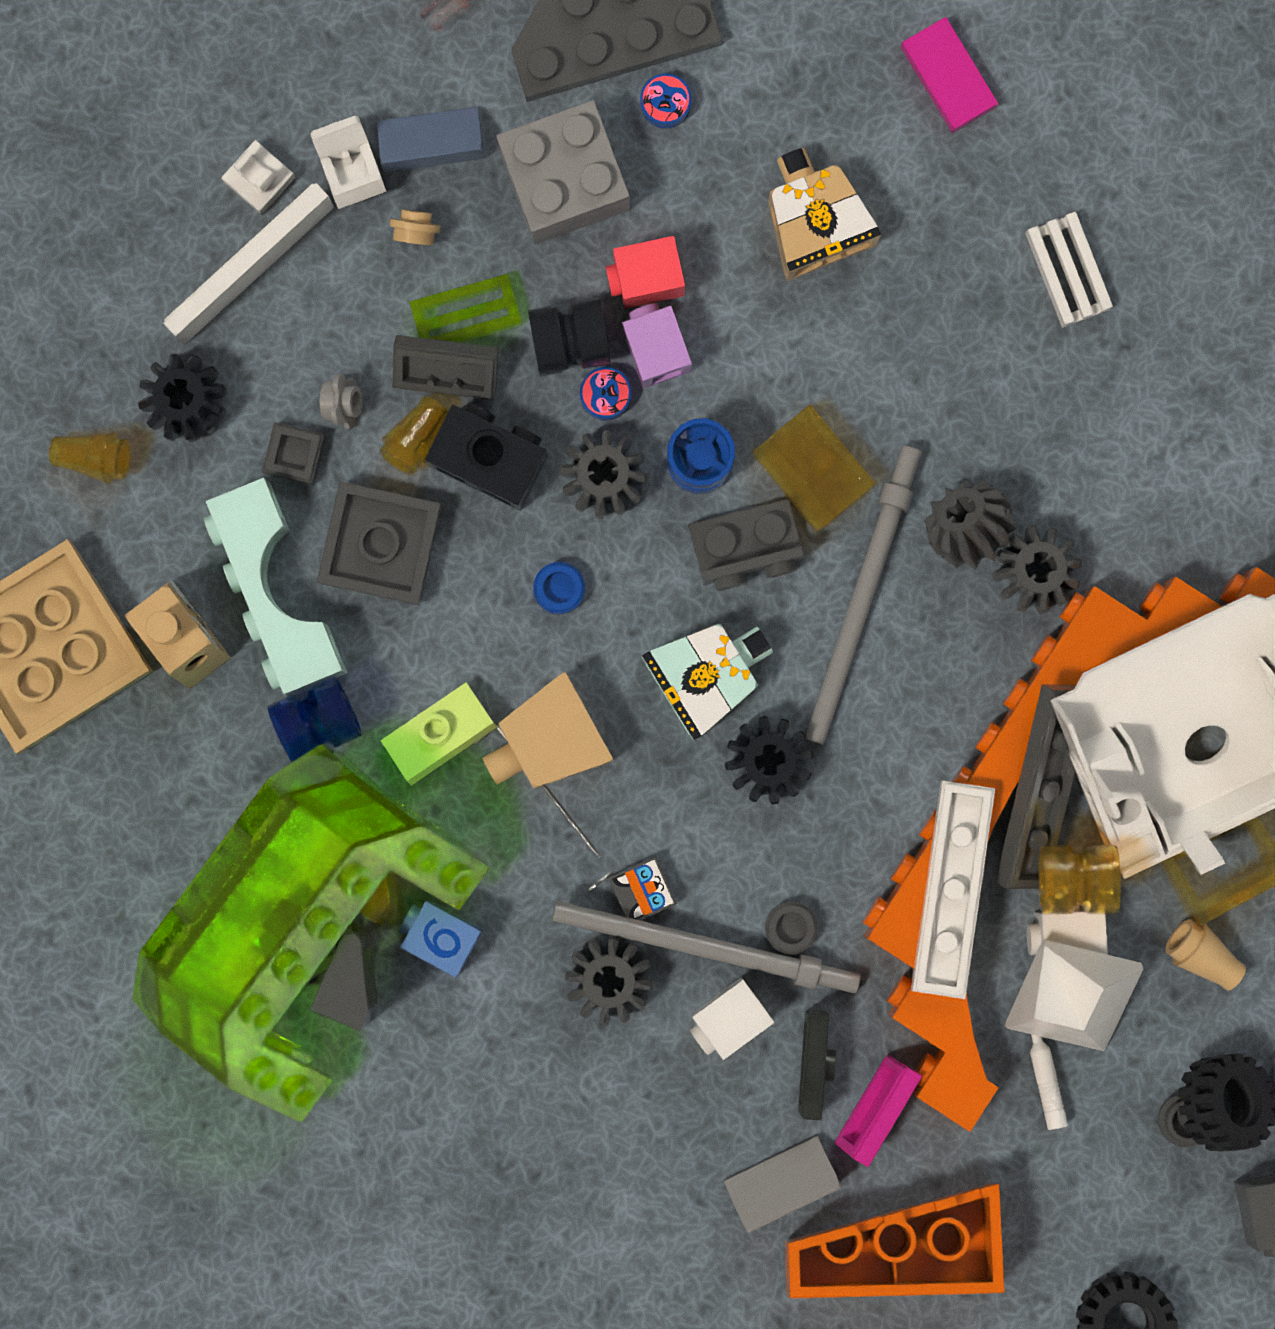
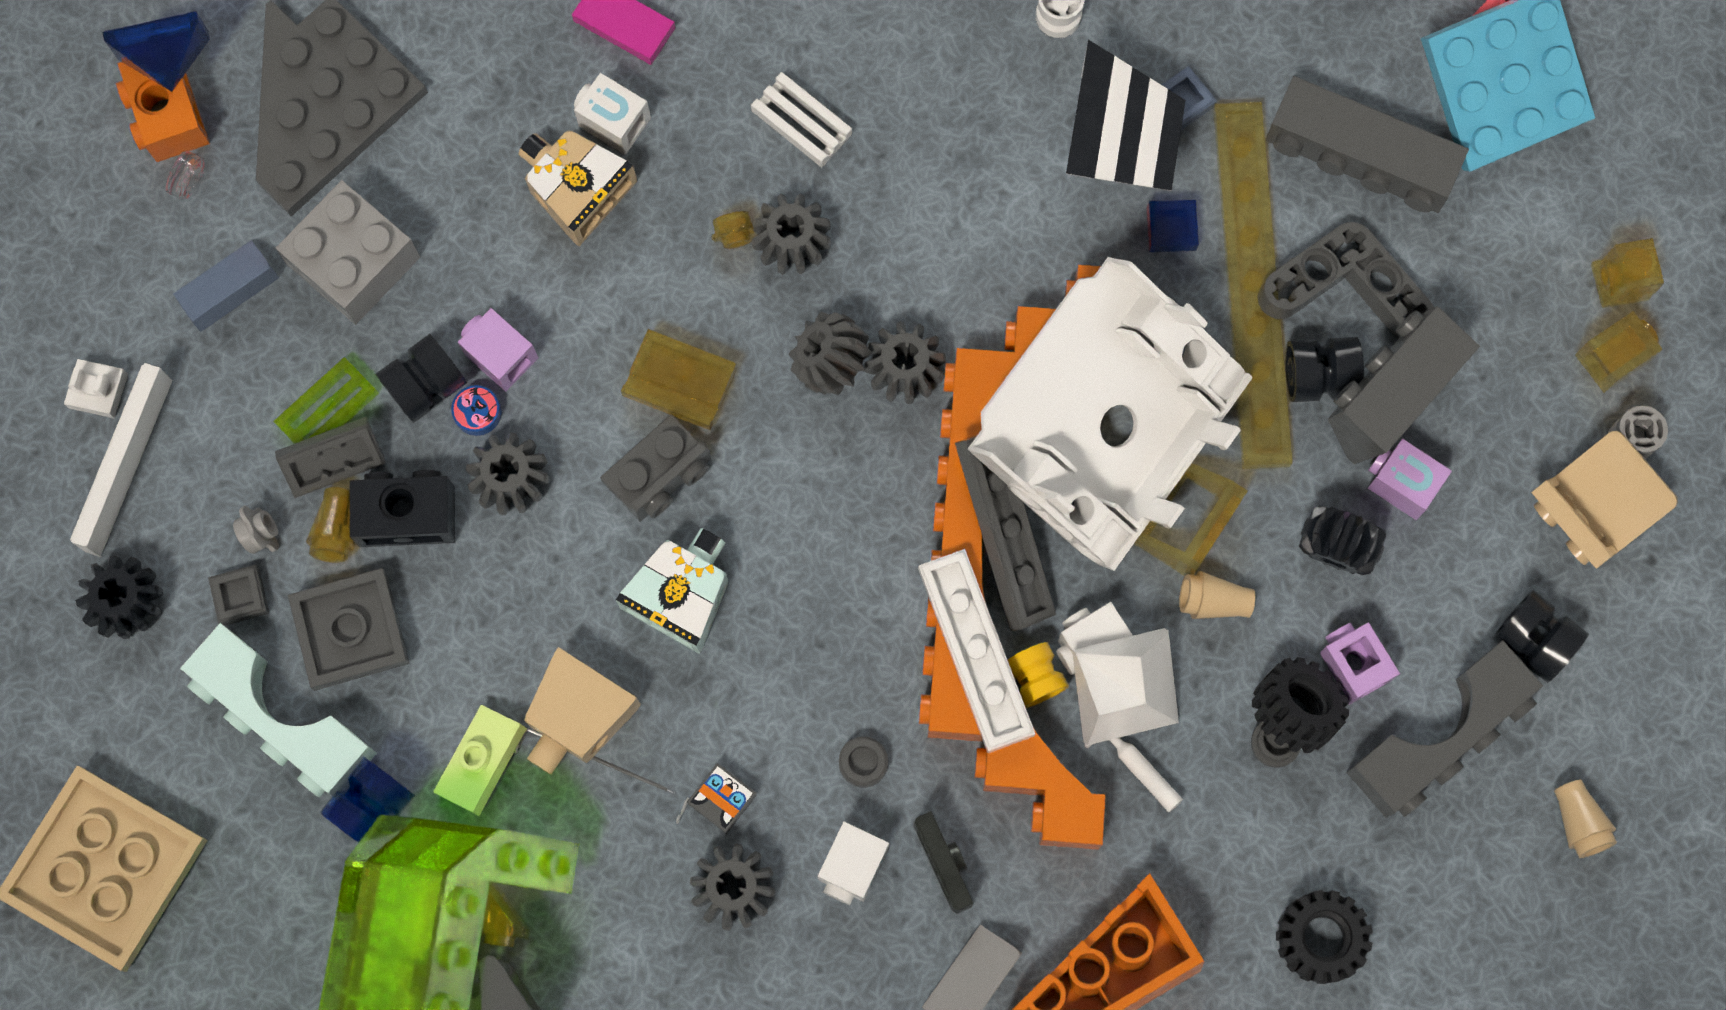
camera: 30 degrees left, 10 degrees down
clear yellow cone [49,432,131,484] -> none
tan torso [125,580,232,689] -> none
white bracket [310,116,387,209] -> none
tan plate [389,209,441,246] -> none
medium blue brick [398,899,484,978] -> none
blue tile [533,562,585,615] -> none
light grey bar [552,901,860,994] -> none
coral brick [605,236,685,309] -> none
tile [640,74,691,129] -> none
blue wheel [667,418,735,494] -> none
black gear [725,716,813,805] -> none
light grey bar [805,445,922,745] -> none
dark pink tile [835,1054,922,1167] -> none
clear yellow wheel [1038,845,1121,914] -> none
none -> white brick [574,73,651,155]
none -> clear yellow plate [711,211,754,249]
none -> dark grey gear [752,193,831,275]
none -> yellow wheel [1007,642,1069,708]

